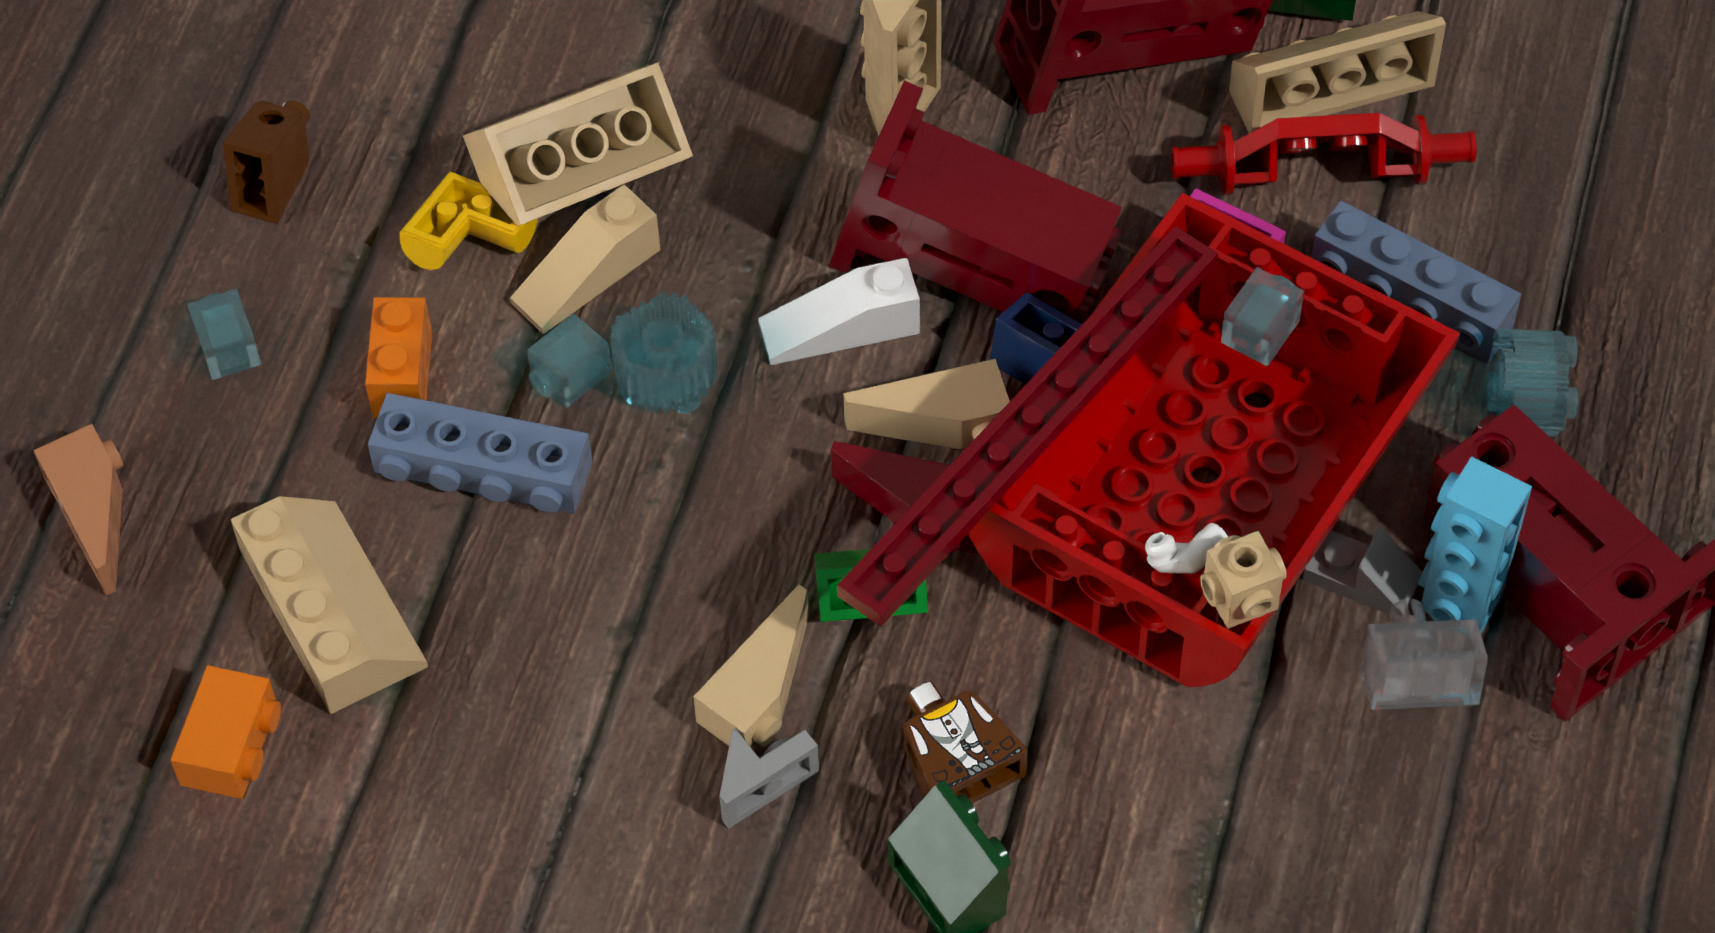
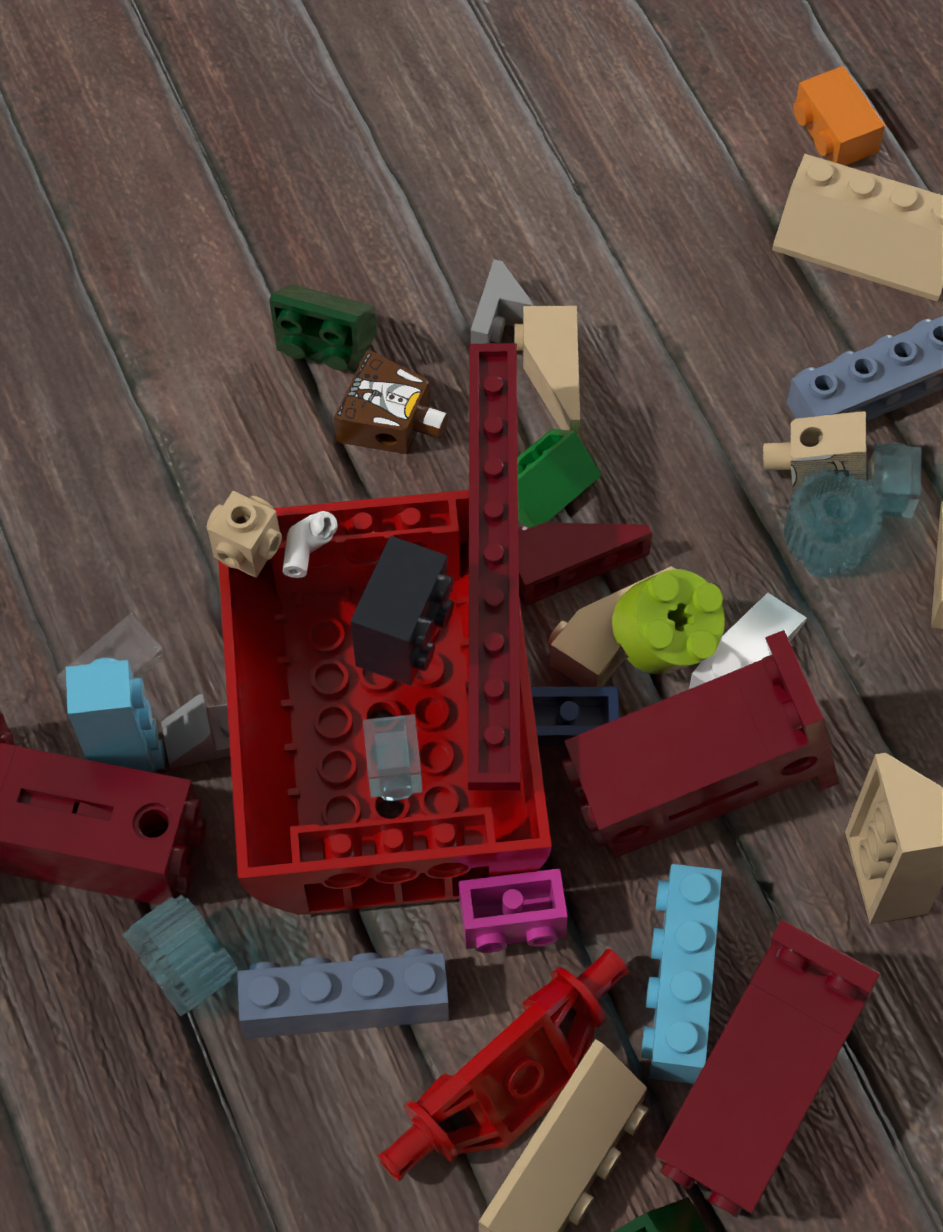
camera: 140 degrees right, 5 degrees up
none -> black brick [350,536,454,686]
none -> lime brick [612,569,725,674]
none -> medium azure brick [641,864,722,1084]
none -> tan torso [763,411,867,496]

